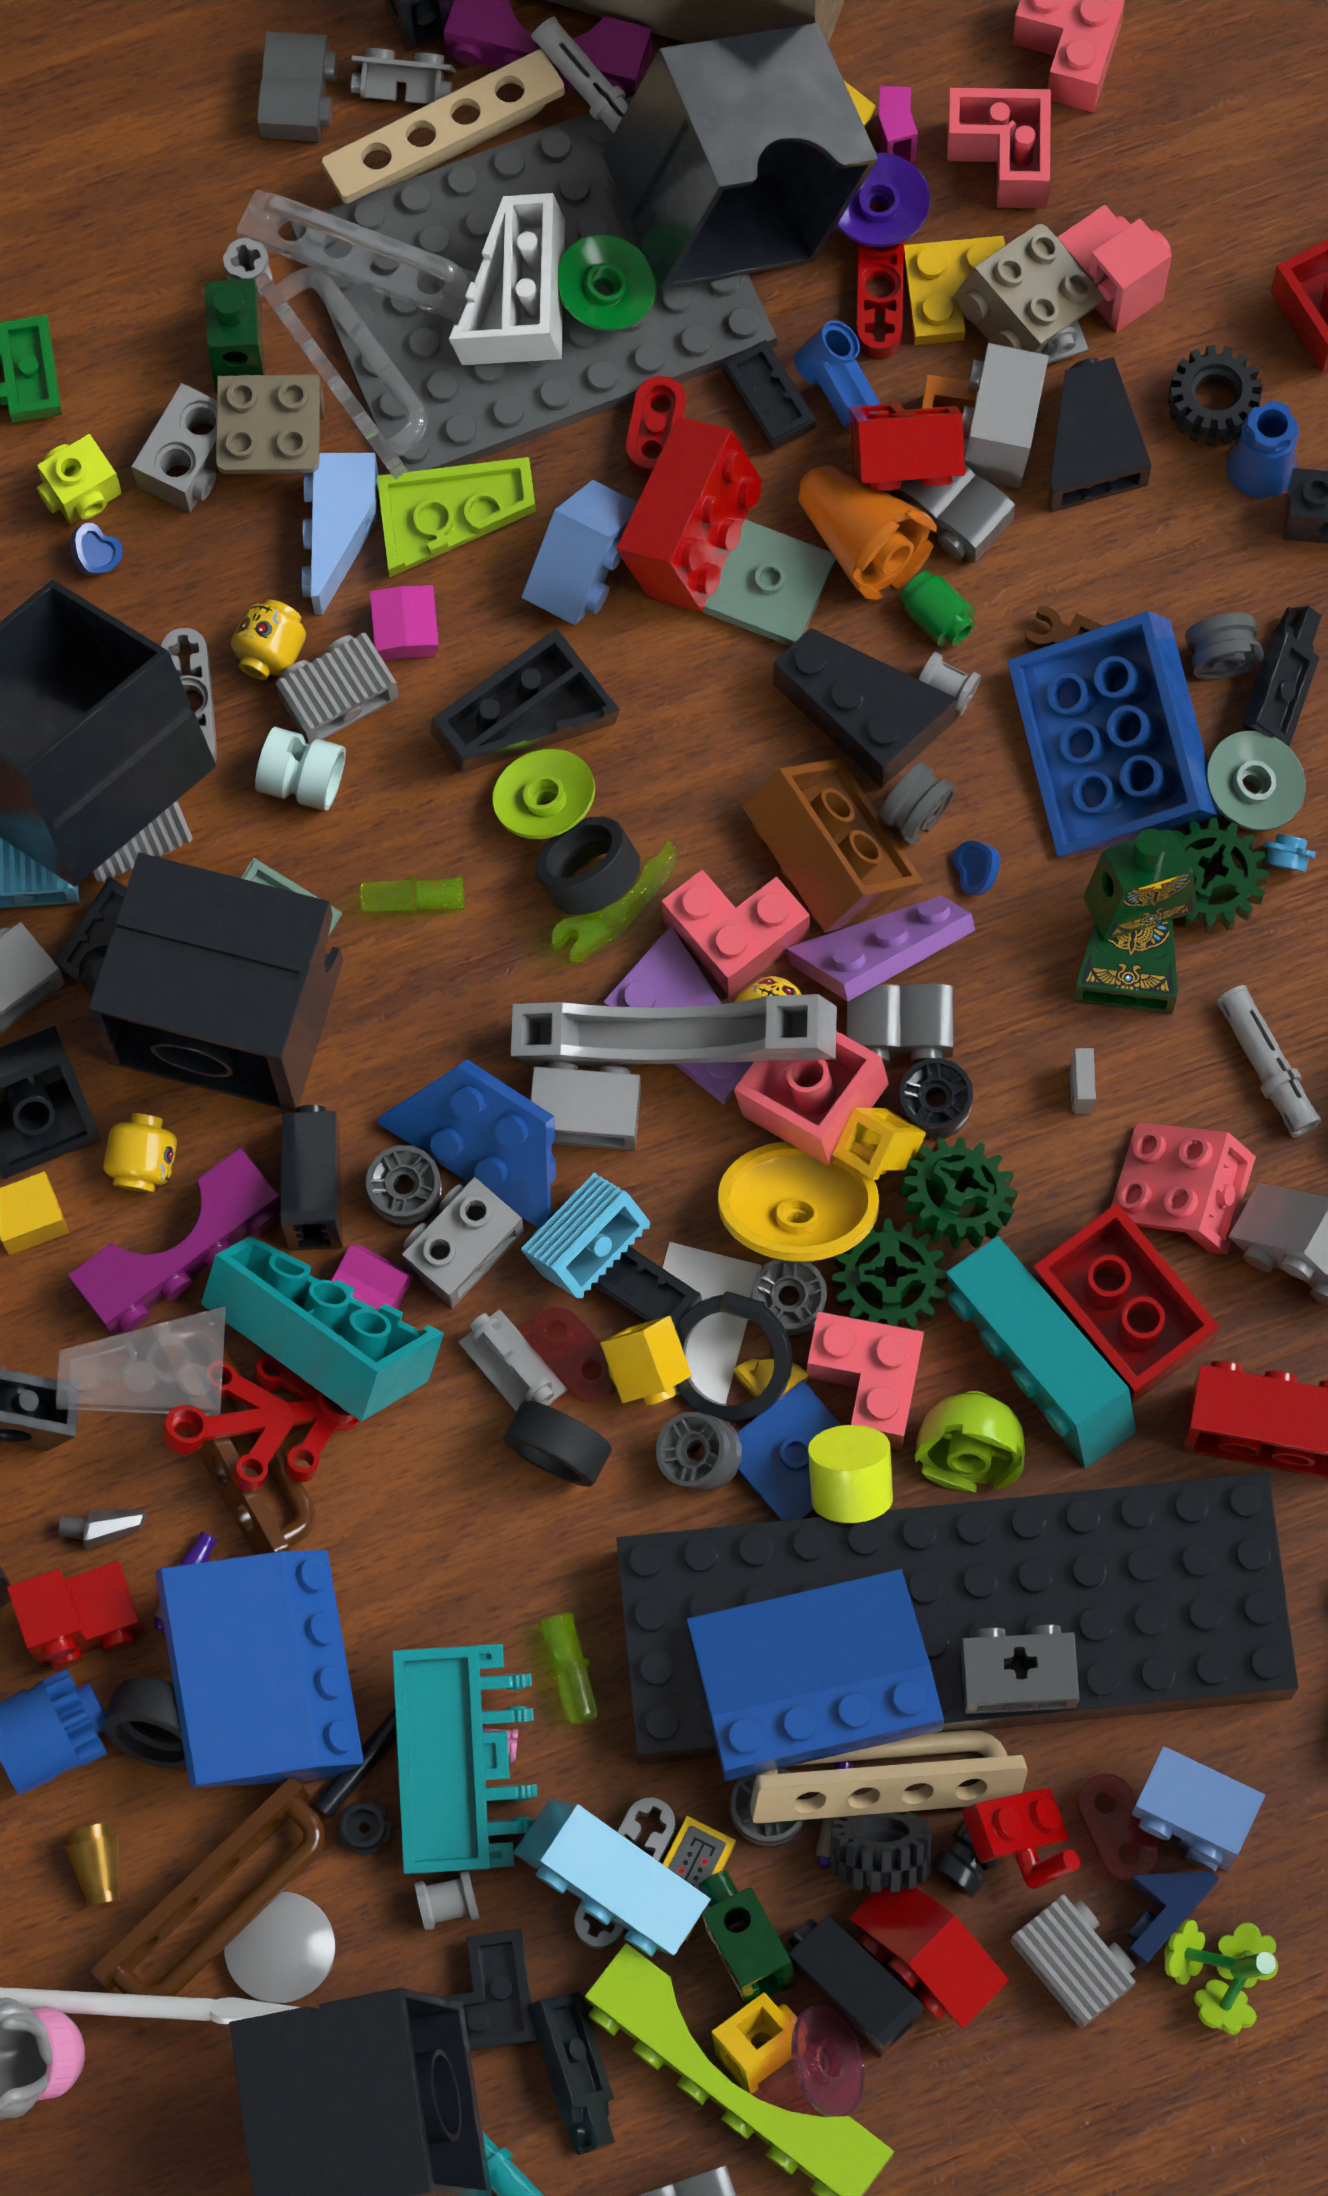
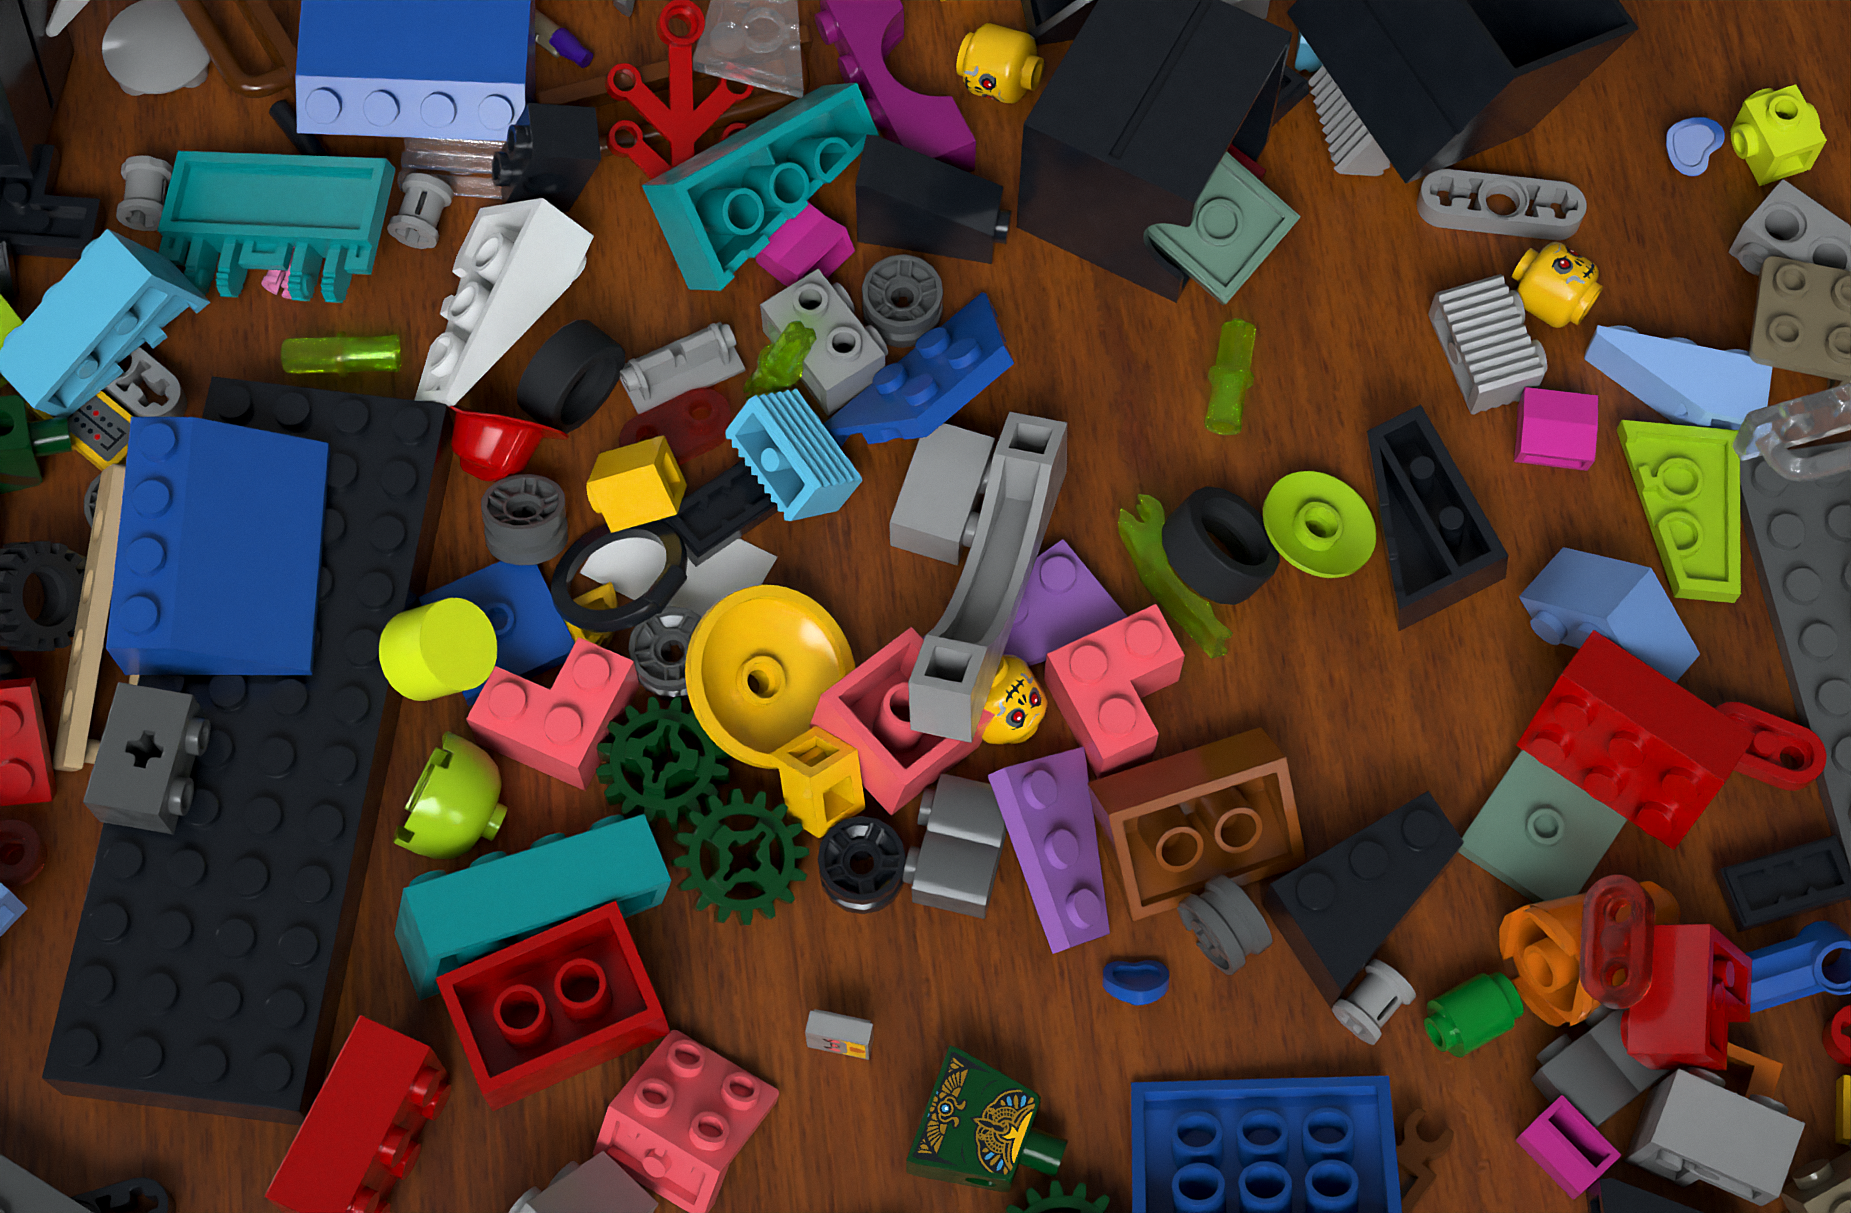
camera: 100 degrees right, 5 degrees down
light aqua wheel [255,727,346,811] -> none
black plate [337,1801,392,1856] -> none
dark green torso [1083,829,1197,941] -> none
none -> light grey bush [387,173,454,249]
none -> clear tile [397,137,506,199]
none -> white wedge [414,198,594,406]
none -> red piece [448,404,569,482]
none -> black brick [492,103,601,212]
none -> clear neon green axle [743,321,817,401]
none -> dark pink piece [1515,1095,1621,1200]
none -> clear red plate [1579,875,1655,1009]

